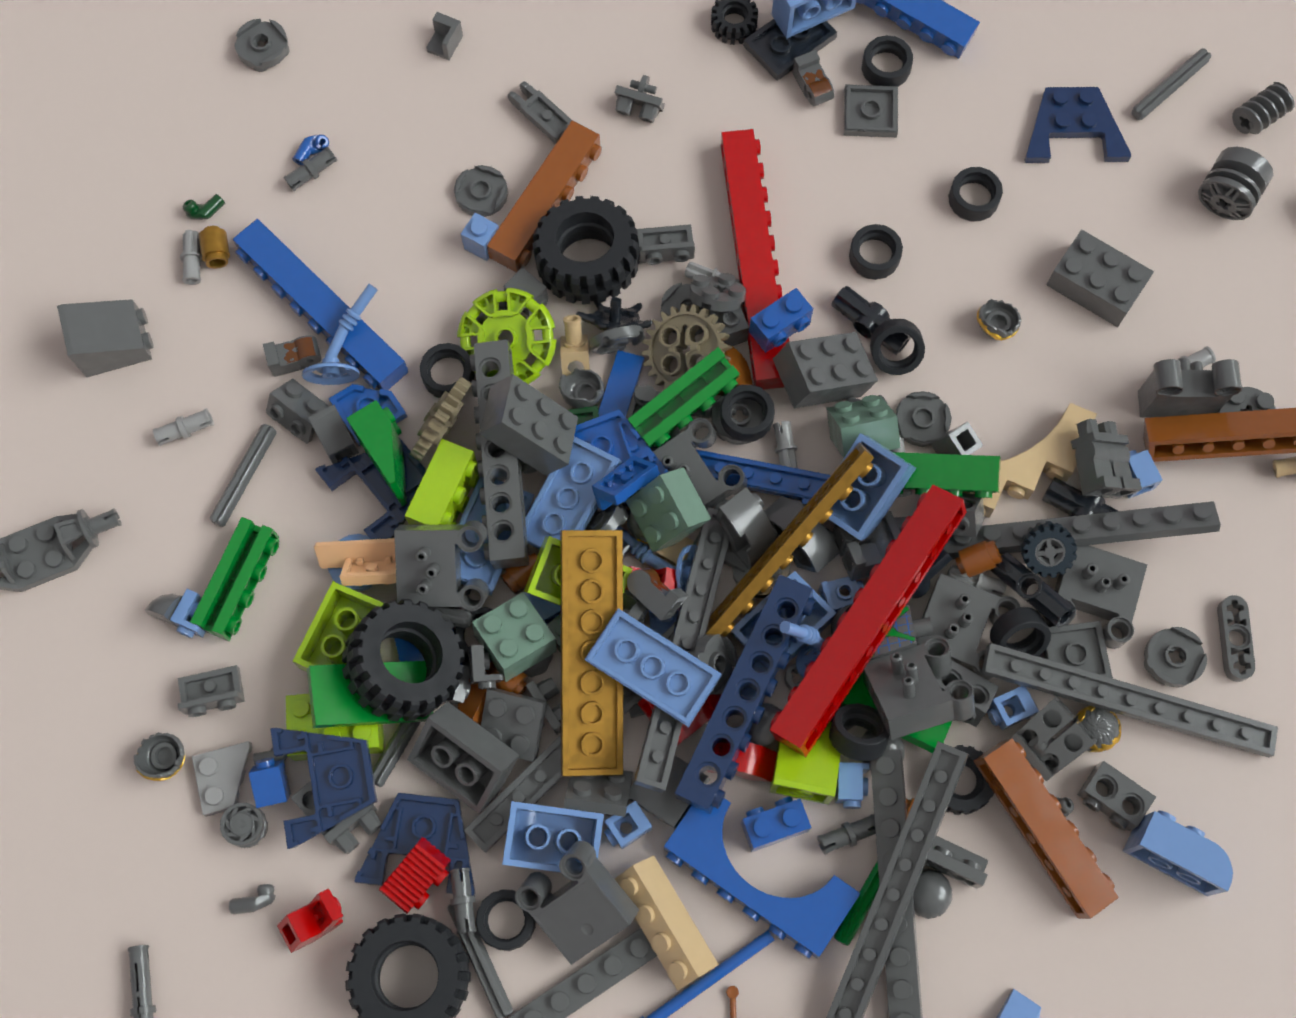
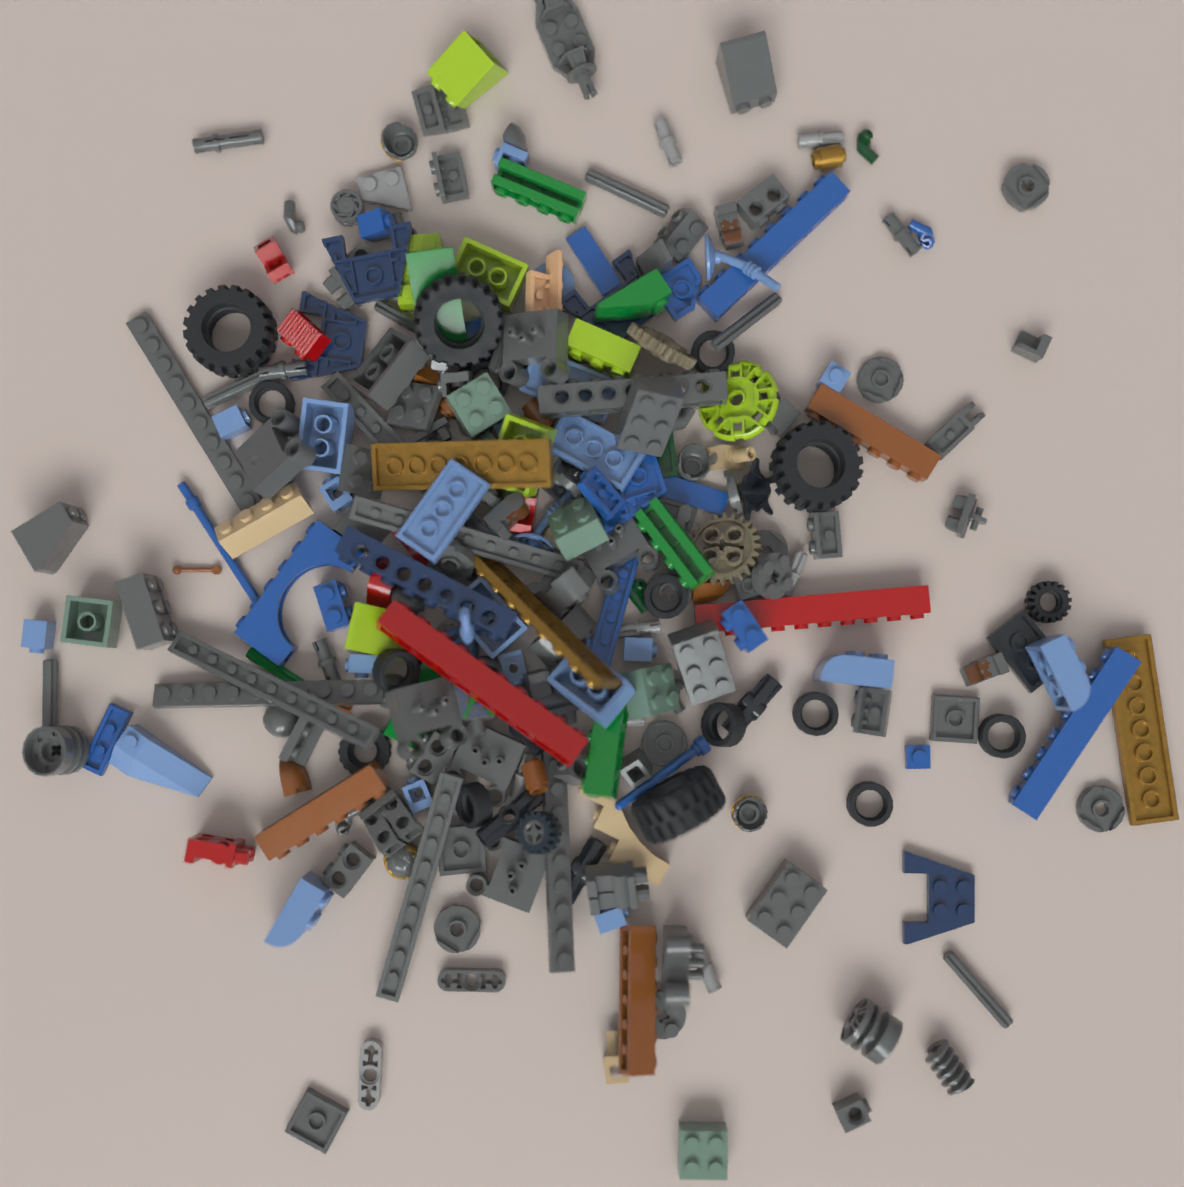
camera: 90 degrees right, 15 degrees up
none -> red hips [184,833,256,869]
none -> medium blue brick [211,405,252,441]
none -> dark orange brick [279,759,312,797]
none -> dark grey slope [411,85,470,136]
none -> lime slope [427,30,509,109]
none -> blue tile [566,226,622,297]
none -> blue piece [615,735,711,810]
none -> medium blue brick [623,637,657,662]
none -> dark green arm [629,578,648,614]
none -> black tyre [631,765,726,844]
none -> dark grey axle [711,293,782,351]
none -> dark grey brick [736,174,790,230]
none -> medium blue brick [813,651,895,689]
none -> dark grey bracket [851,686,892,737]
none -> blue plate [905,745,931,769]

